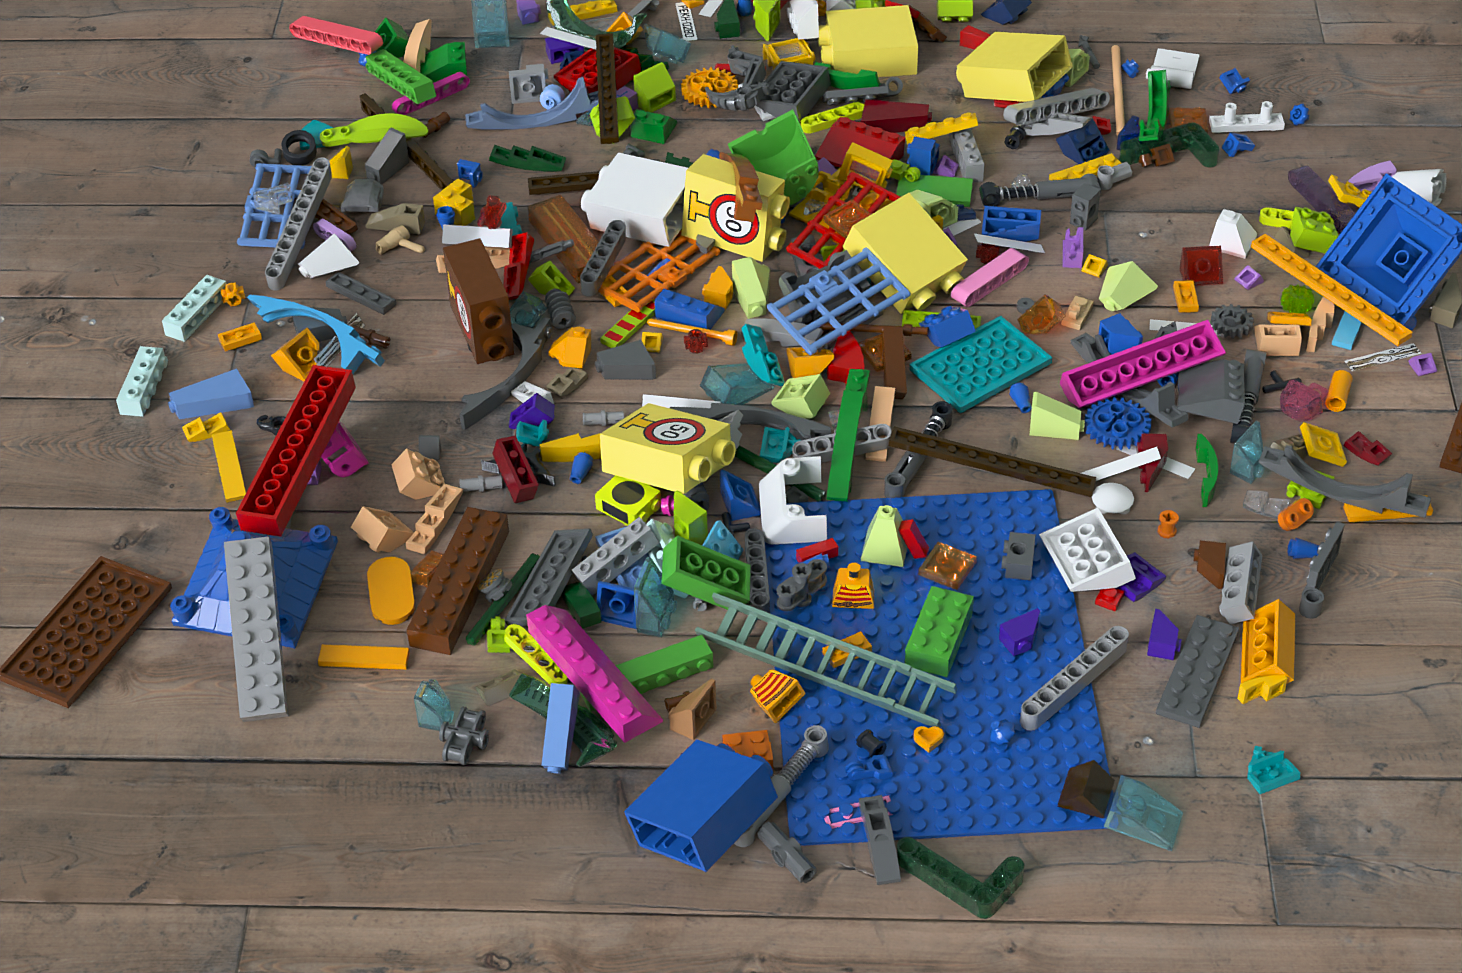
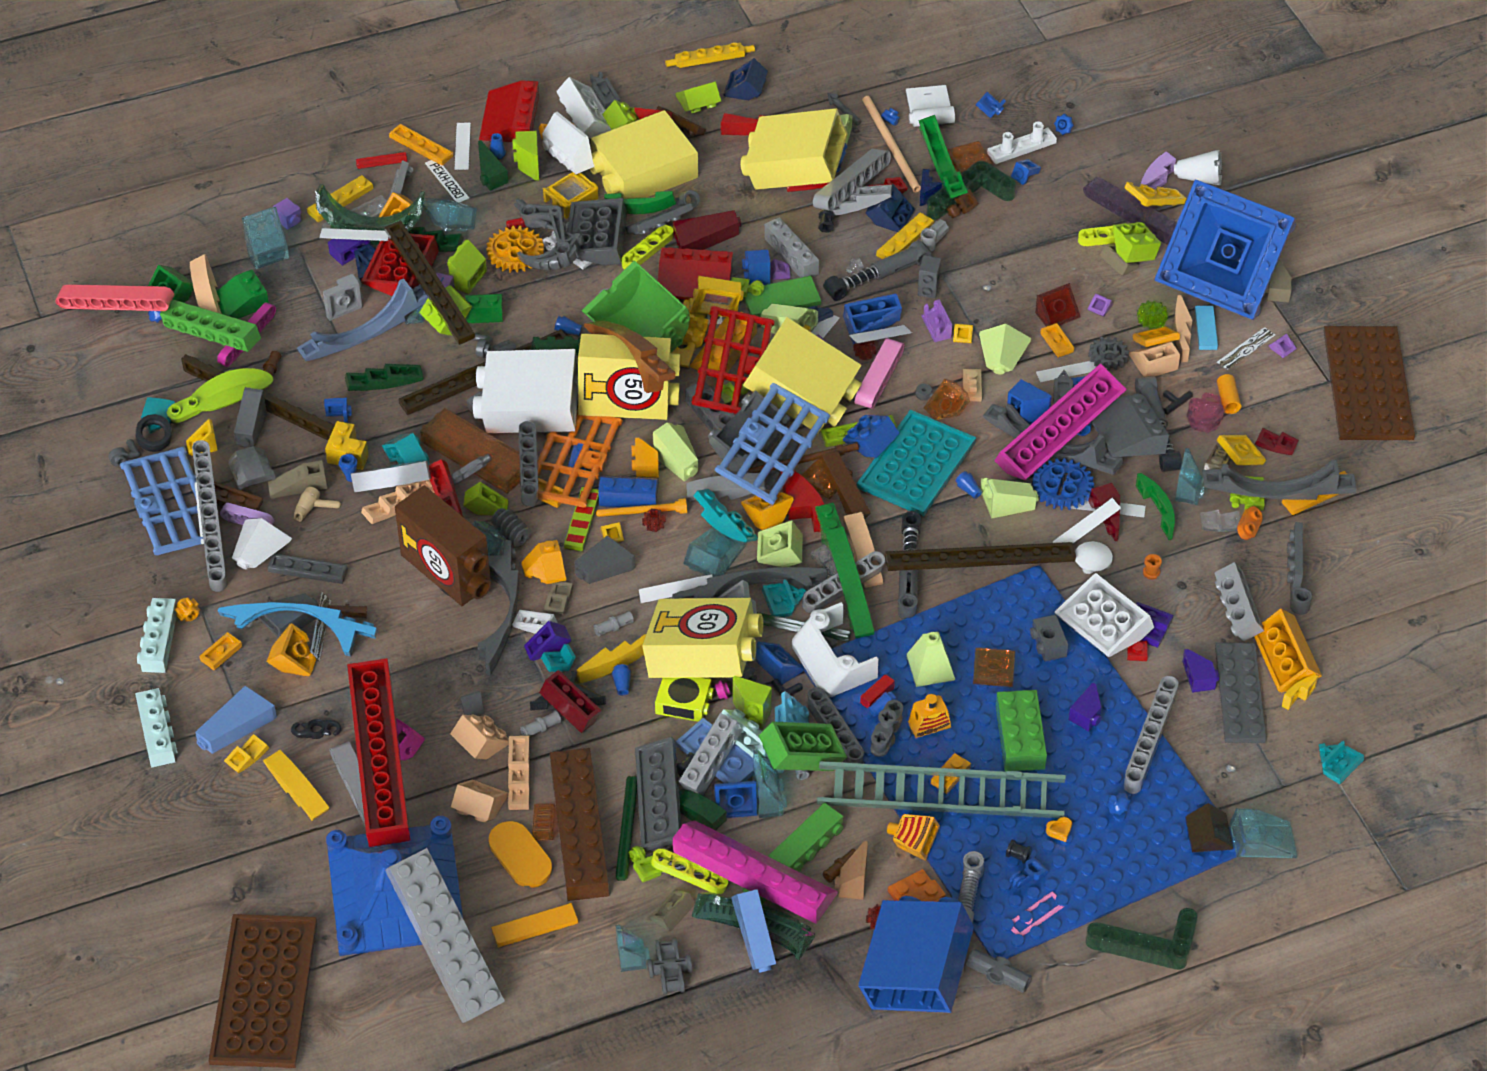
camera: 25 degrees left, 5 degrees up
clear slope [253,183,292,214] -> none
clear red hips [477,195,507,229] -> none
dark grey wheel [478,569,512,602] -> none
light blue head [540,84,565,110] -> none
tile [696,234,715,254] -> none
clear slope [804,199,826,215] -> none
clear orange plate [823,199,872,239] -> none
dark grey slope [859,795,901,885] -> none
red piece [898,519,929,559] -> none
yellow plate [905,112,978,145] -> none
reddish brown slope [1193,540,1226,589] -> none
white slope [1209,209,1257,259] -> none
light orange plate [1251,234,1413,346] -> none
blue cone [1287,538,1319,559] -> none

